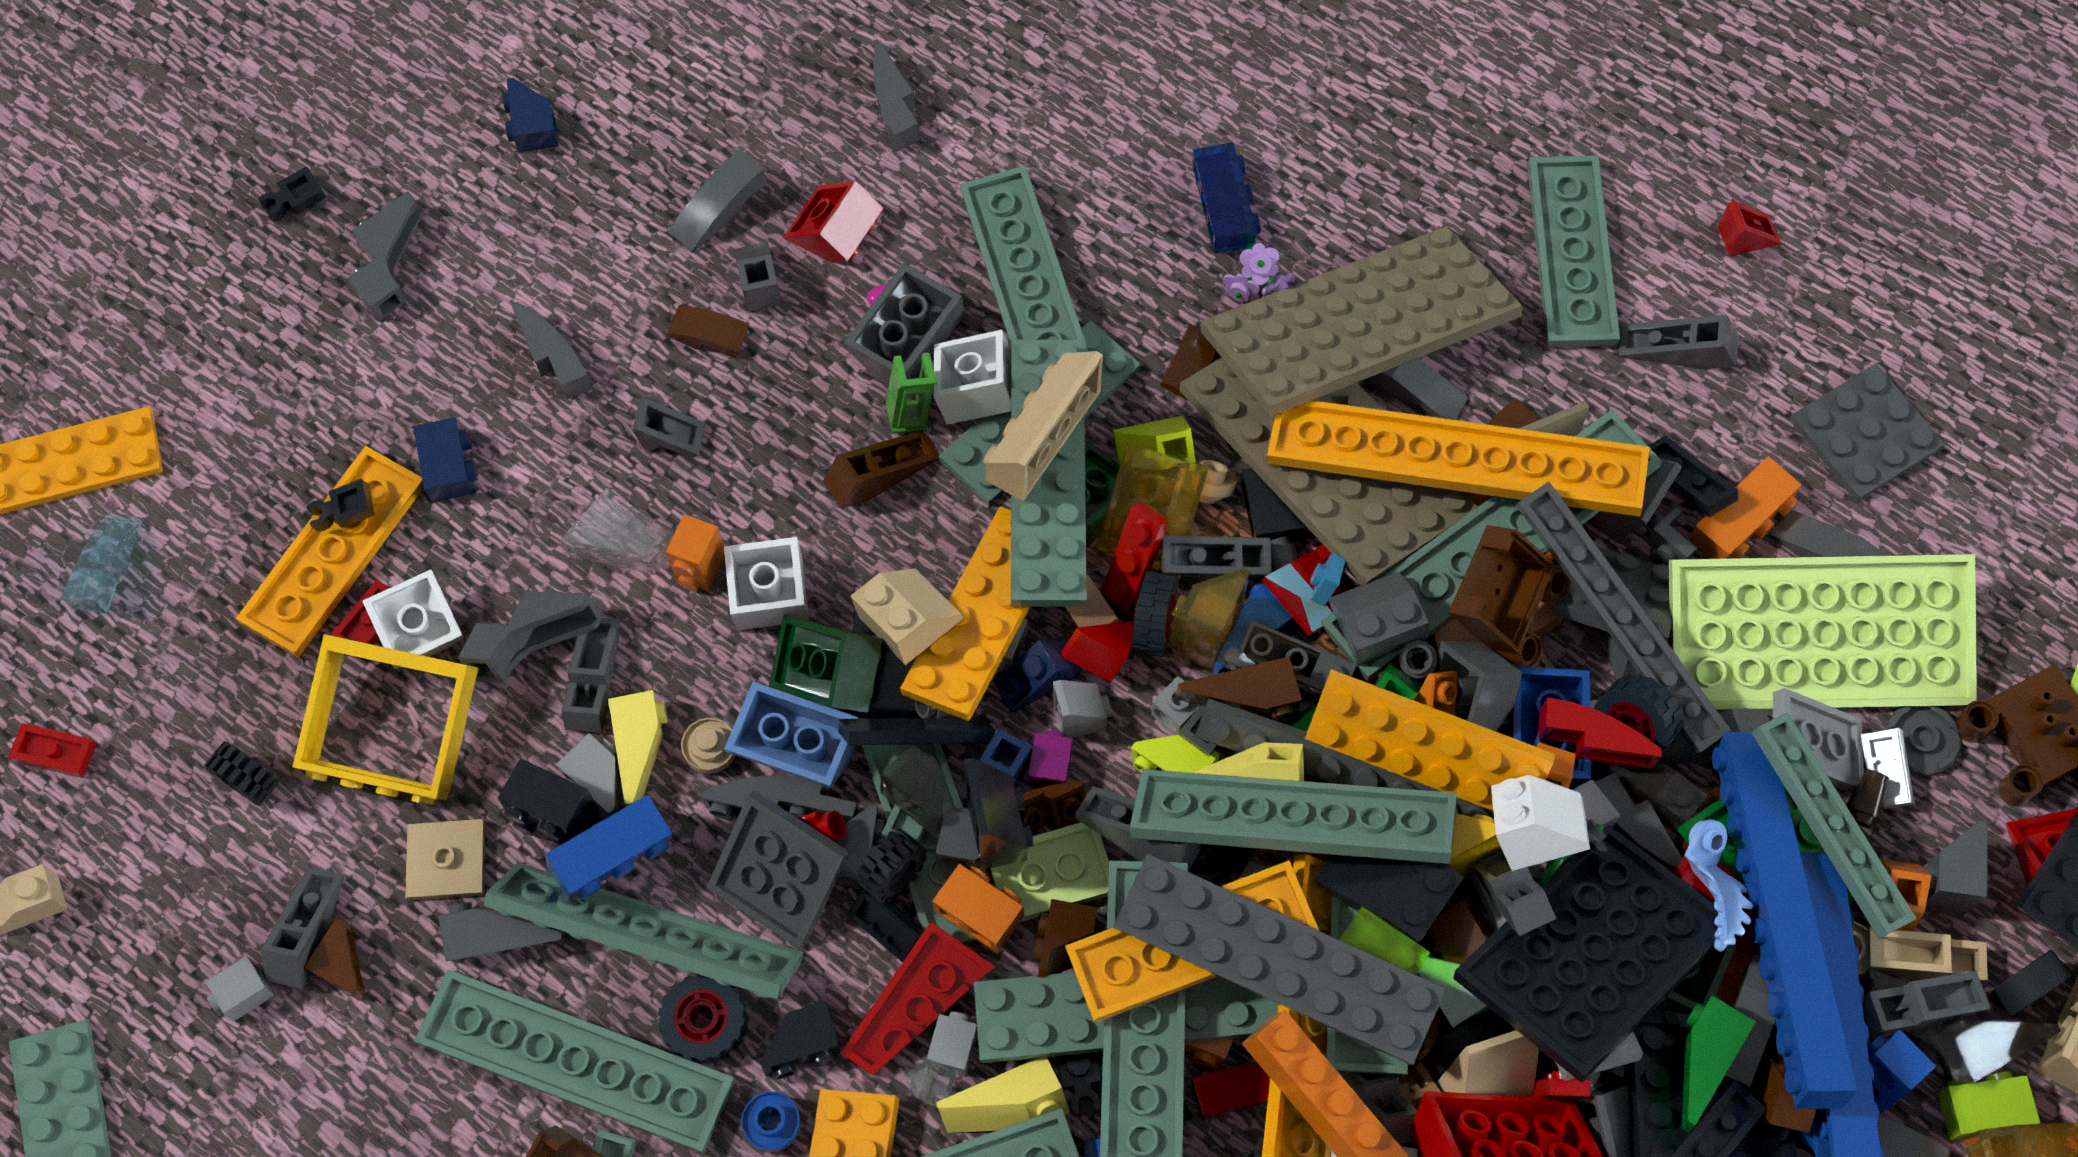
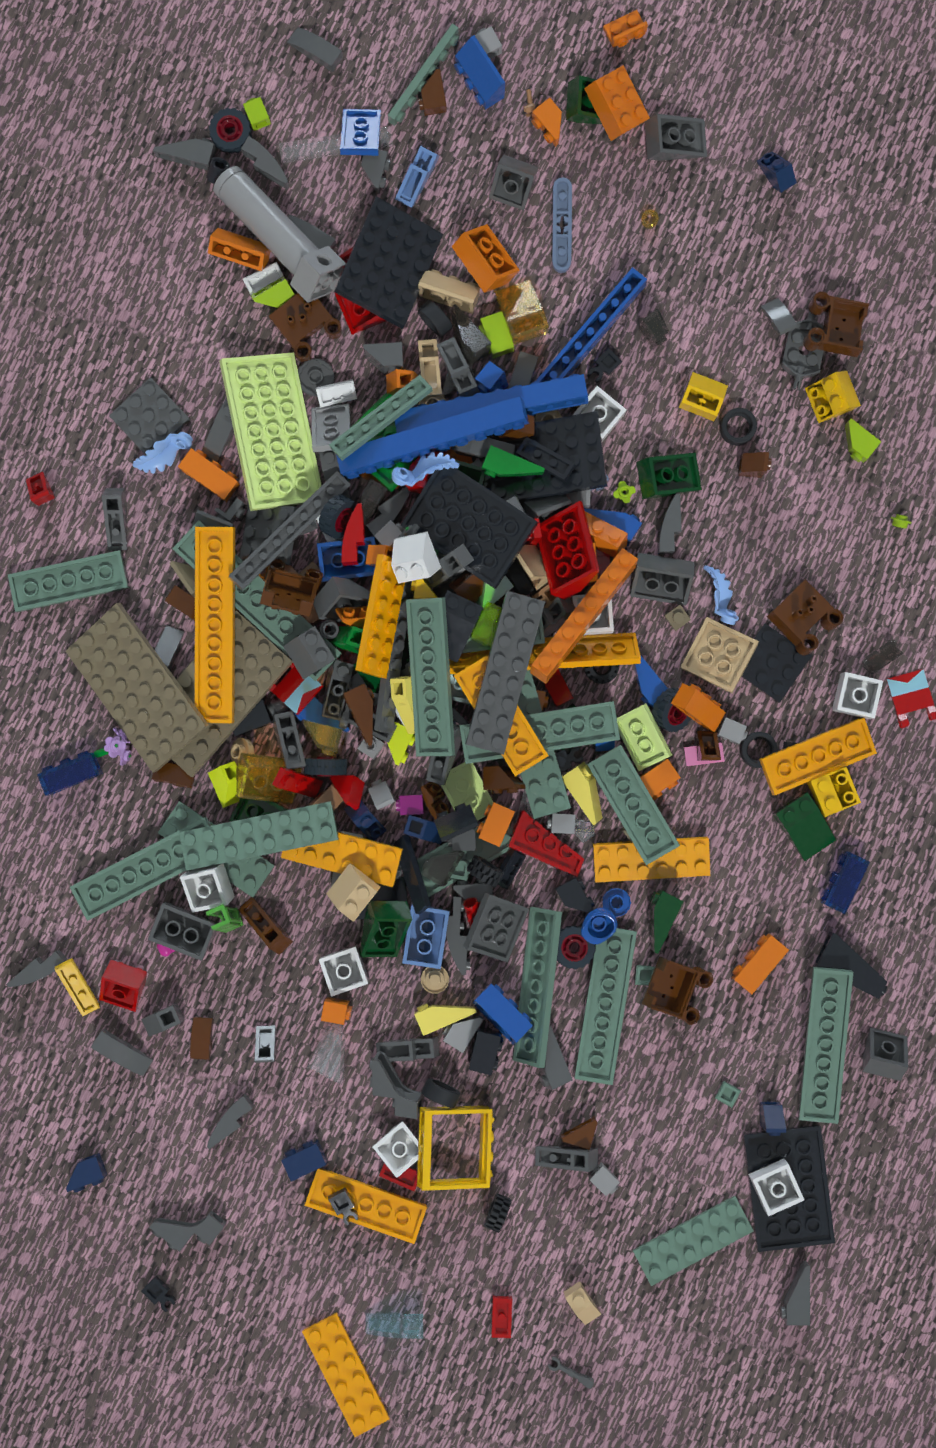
camera: 105 degrees left, 20 degrees up
tan plate [405,819,486,901] -> none
tan slope [983,351,1103,502] -> none
dark azure plate [1310,552,1345,606] -> none
black plate [1648,435,1738,518] -> none
dark brown cone [1846,769,1889,830] -> none
none -> yellow tile [54,958,100,1017]
none -> light blue plant [132,432,193,474]
none -> black tyre [422,1078,460,1108]
none -> blue hat [581,908,618,944]

